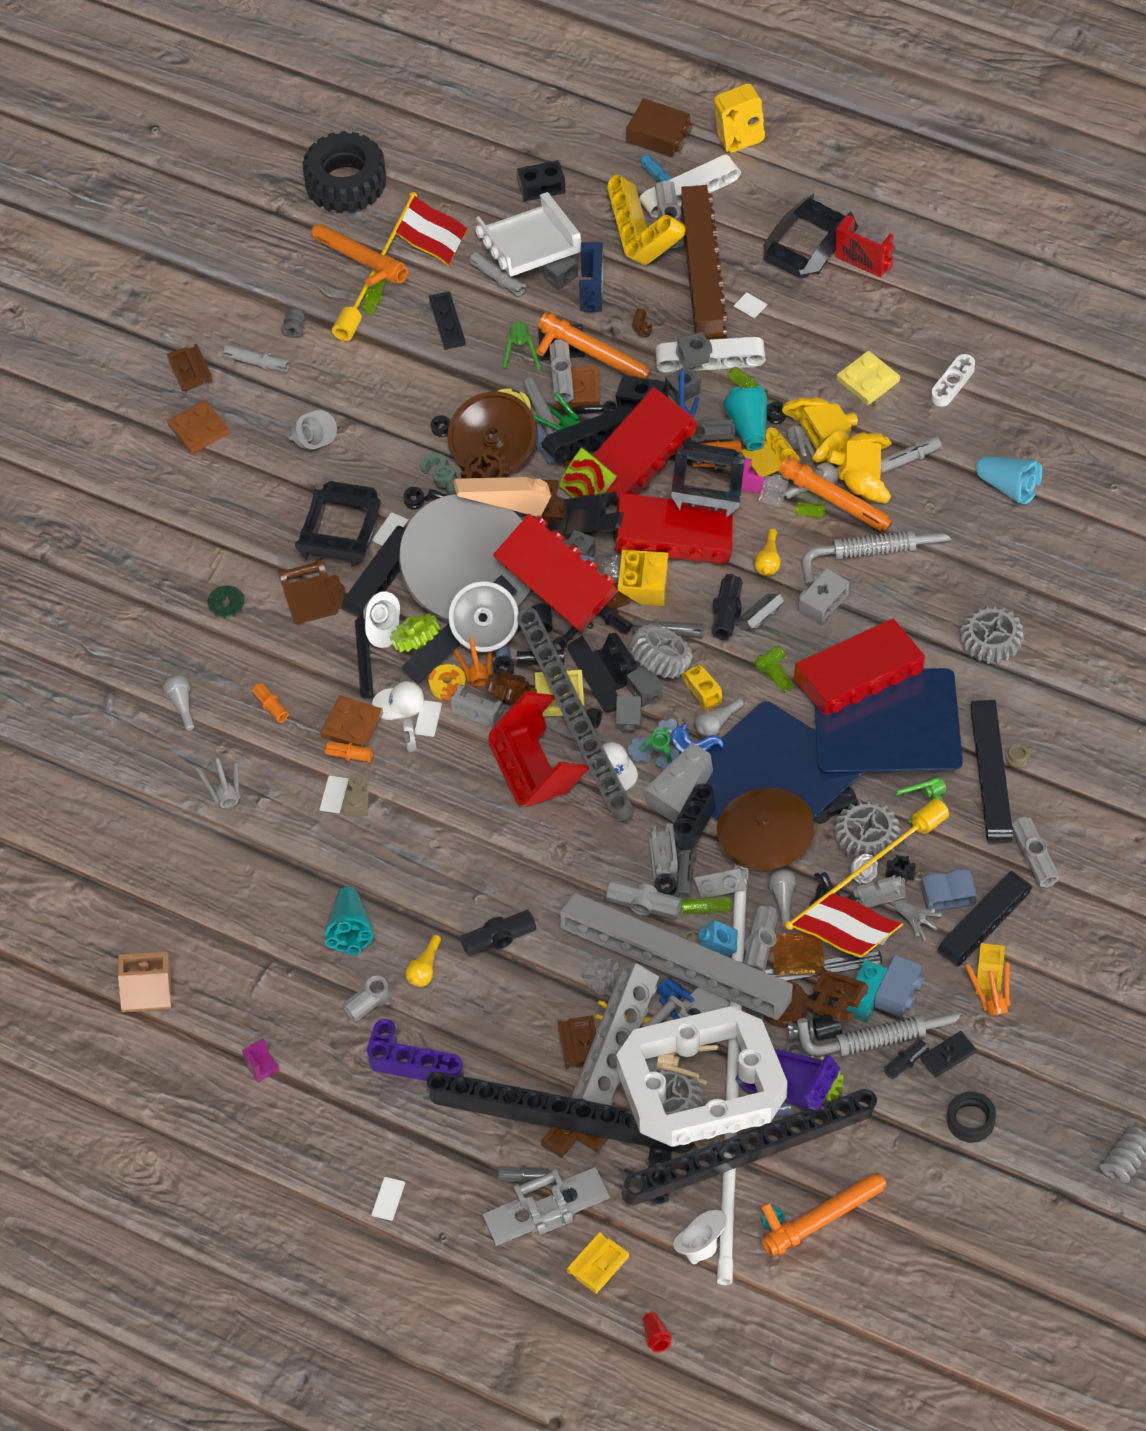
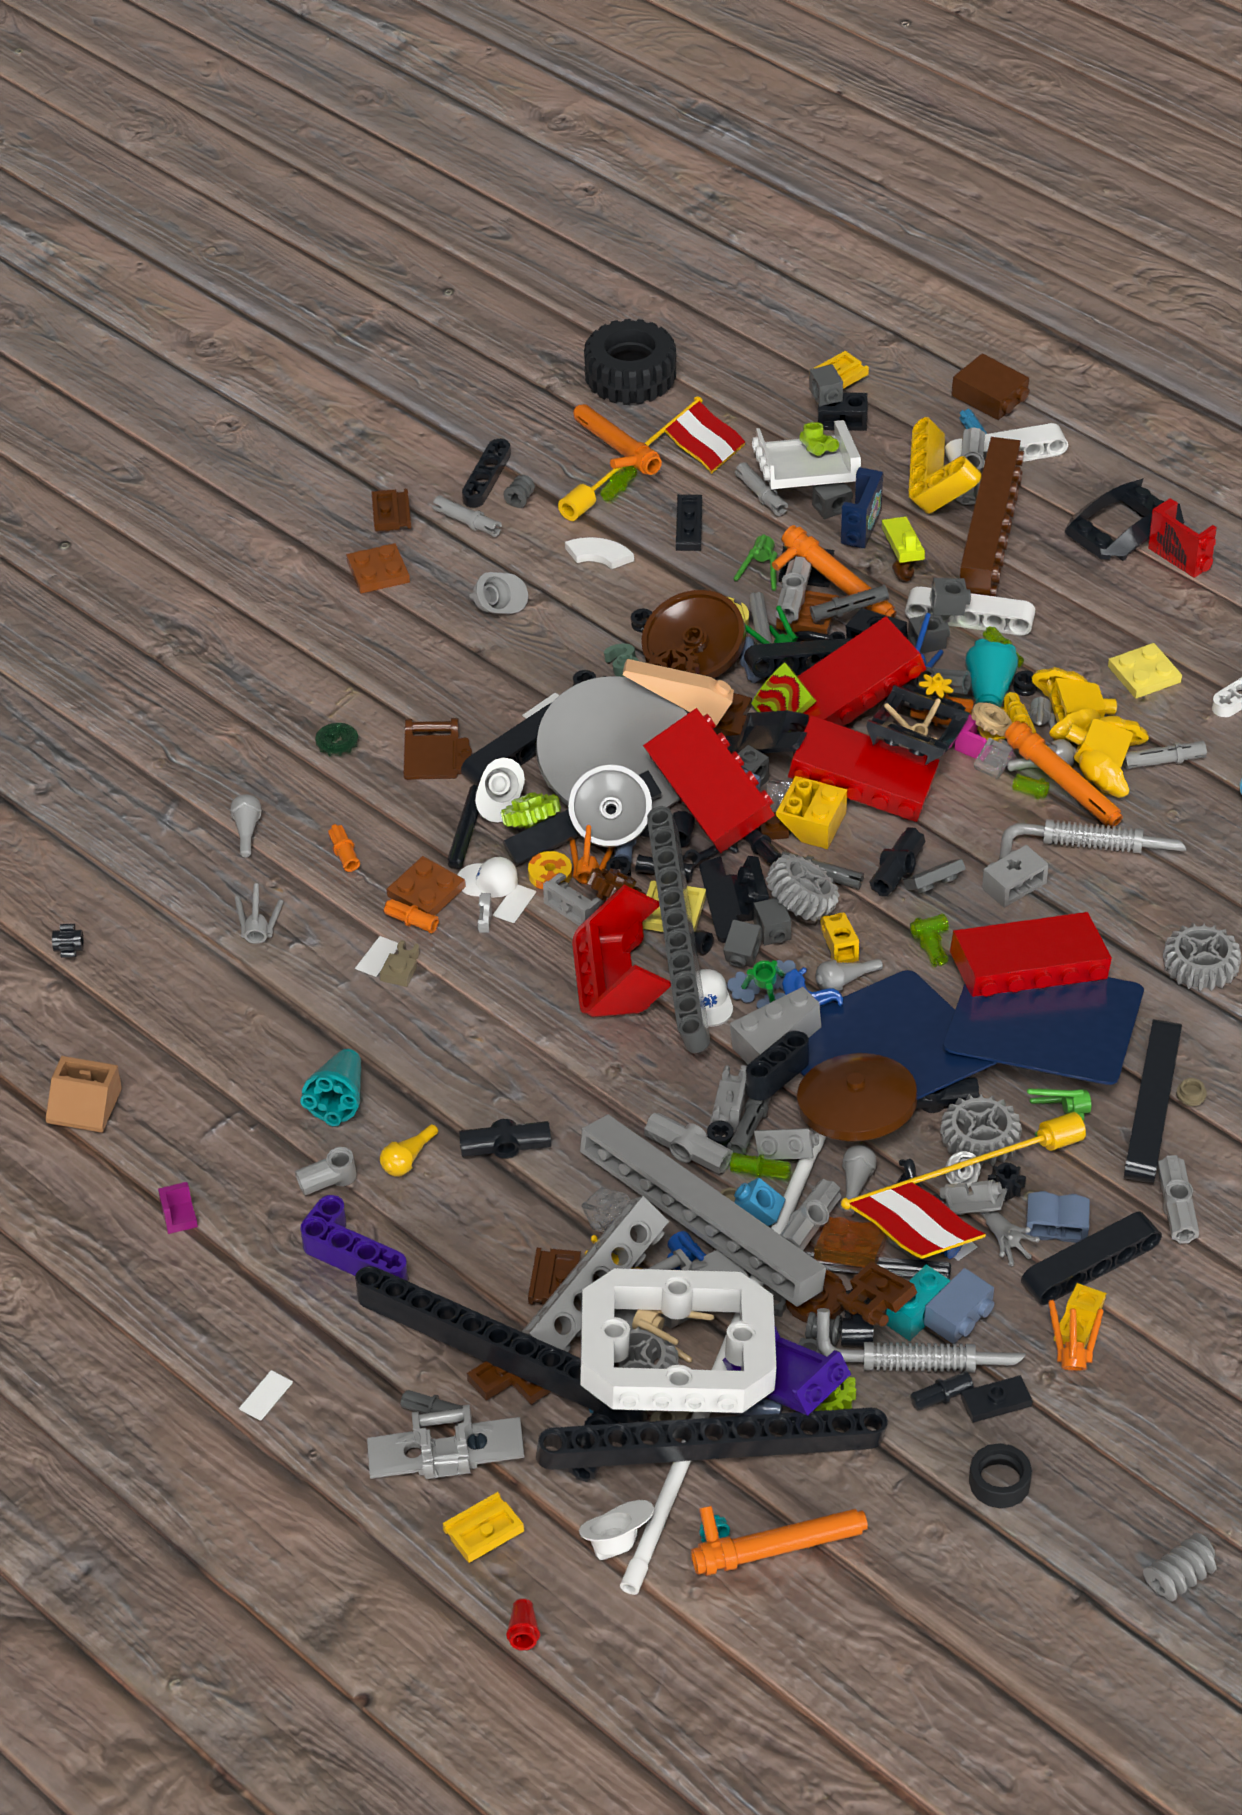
camera: 15 degrees right, 10 degrees down
black wedge [295,481,381,567] -> none
yellow axle [713,84,765,153] -> none
white sticker [734,292,768,318] -> none
yellow piece [754,528,781,576] -> none
none -> black gear [52,924,84,958]
none -> black beam [462,438,511,508]
none -> white tile [565,537,634,569]
none -> lime plate [799,422,839,456]
none -> yellow plate [809,351,869,389]
none -> dark grey brick [809,364,843,406]
none -> dark grey pin [810,584,889,622]
none -> neon yellow hinge [882,517,925,563]
none -> tan plant [884,698,941,740]
none -> yellow plant [919,673,953,698]
none -> tan gear [971,703,1012,736]

